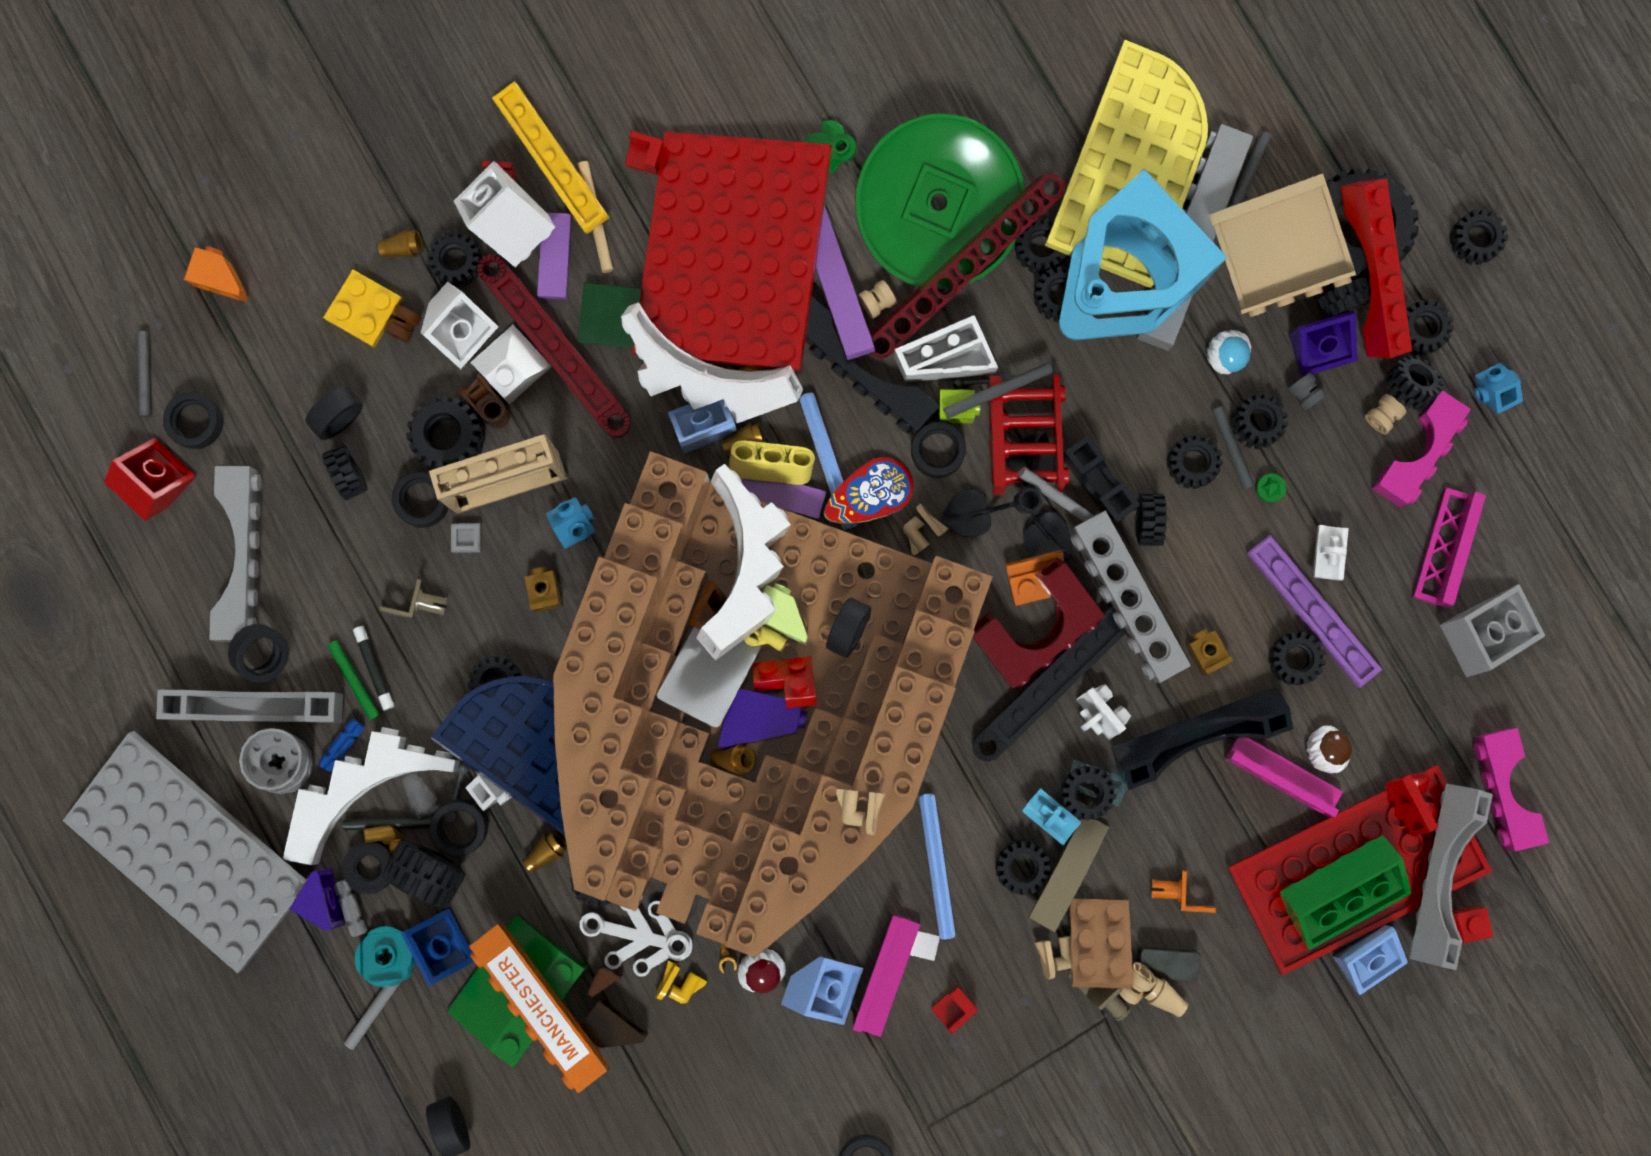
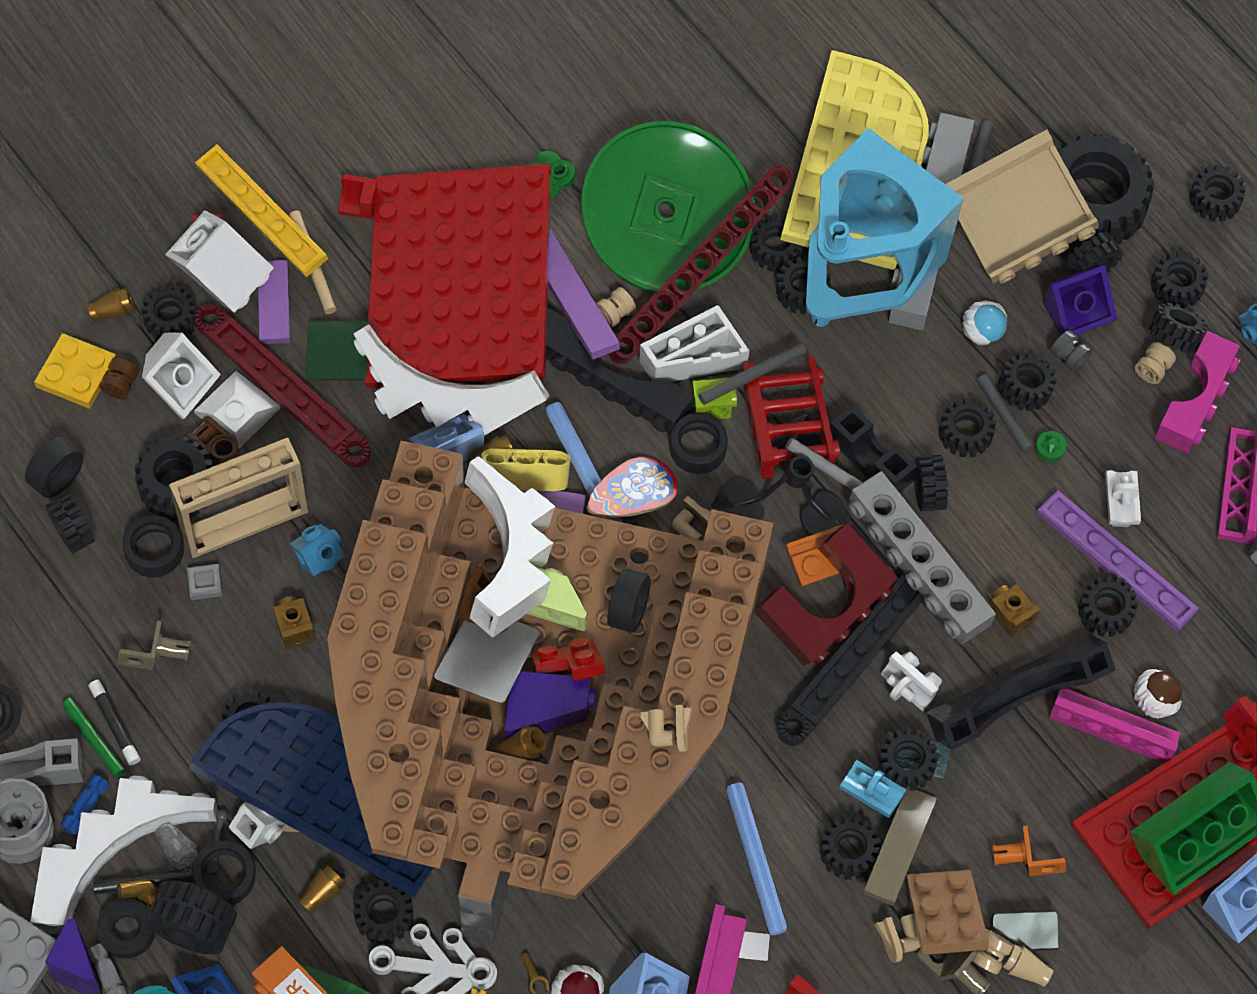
camera: 10 degrees left, 20 degrees down
light yellow arm [744,625,788,651] -> none
red arch [1341,179,1412,358] -> none

